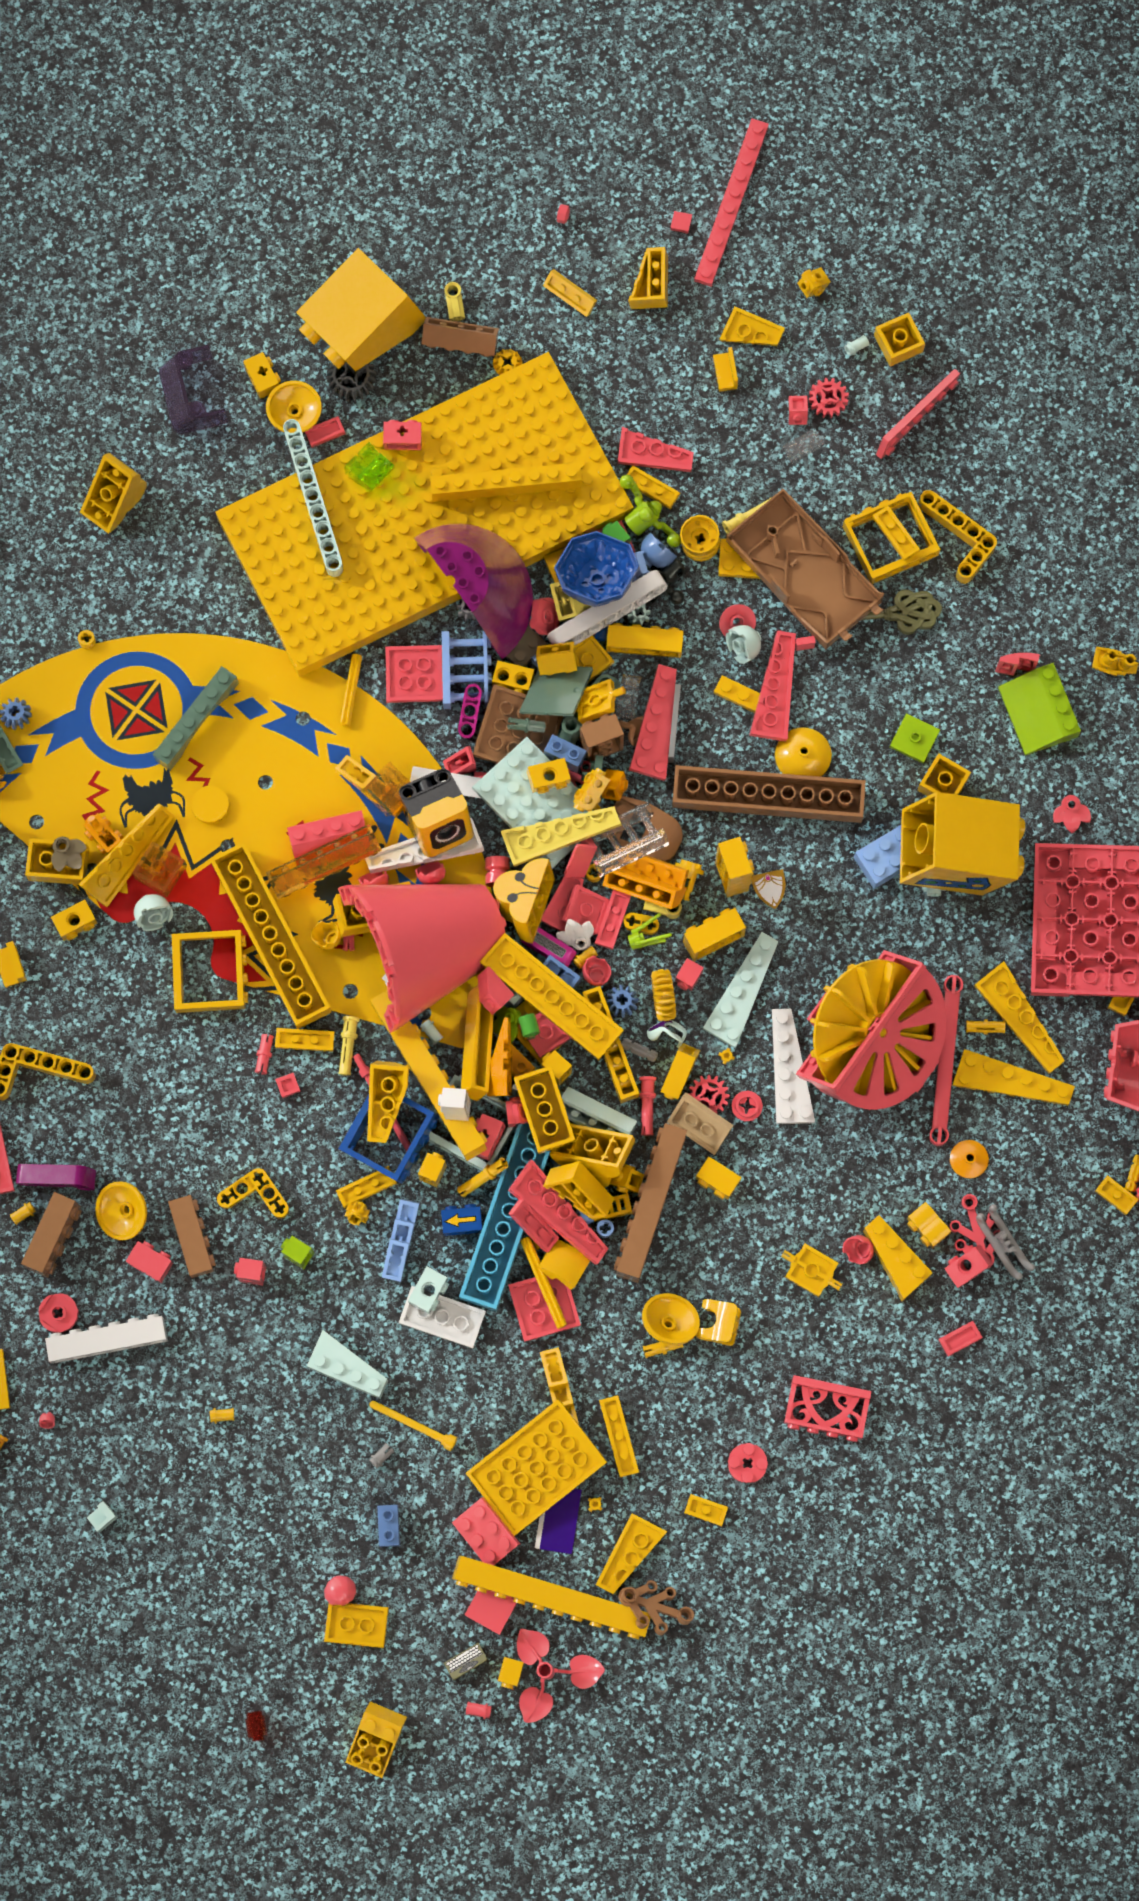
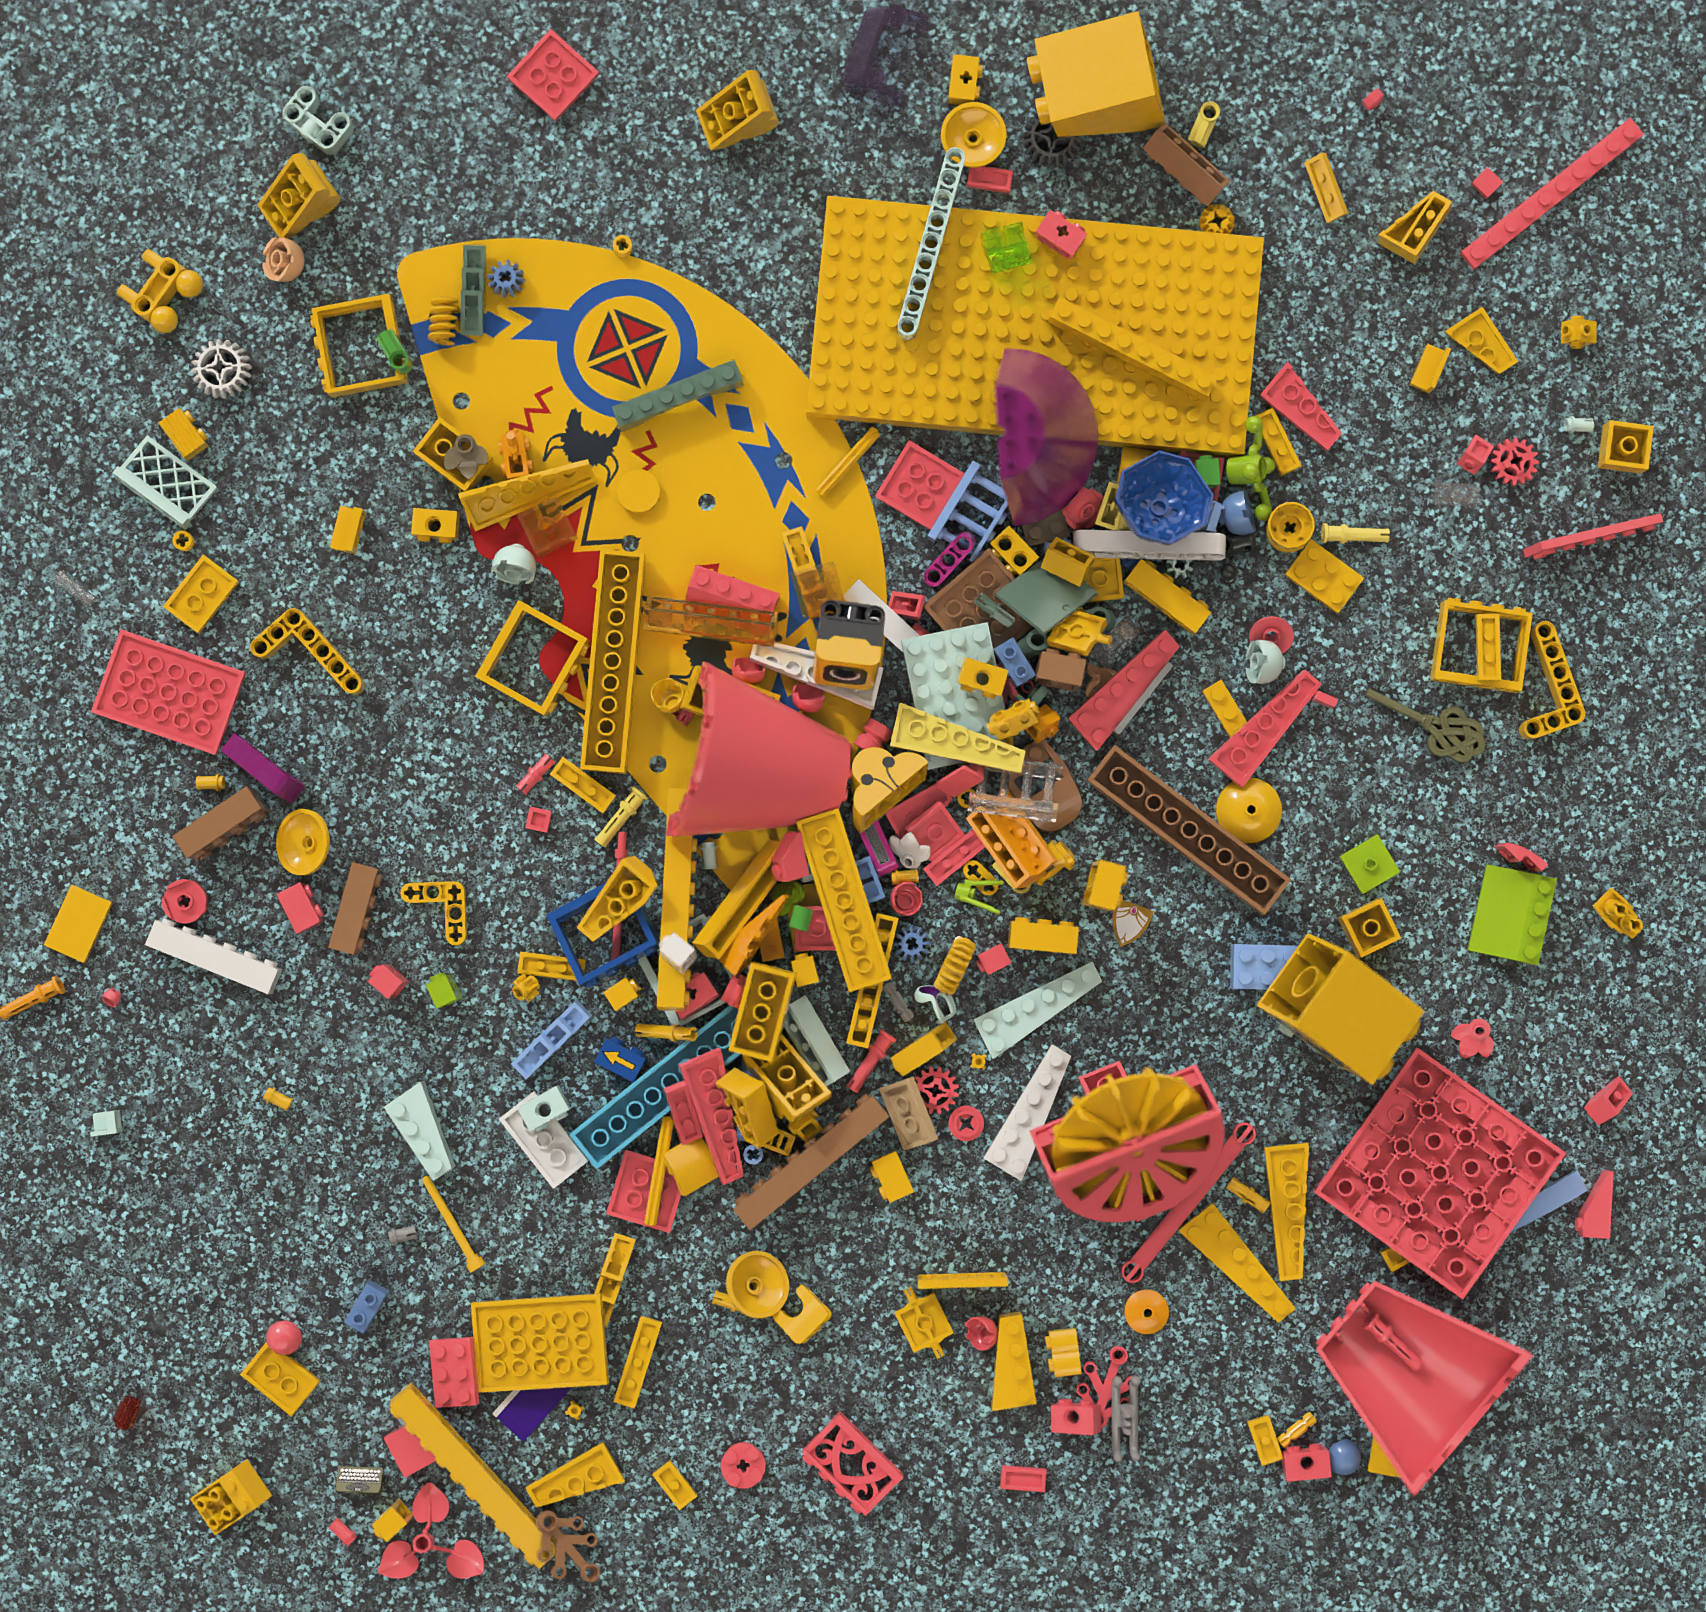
camera: 35 degrees right, 10 degrees up
medium nougat piece [726,489,884,650] -> none
none -> yellow tile [917,1272,1008,1289]

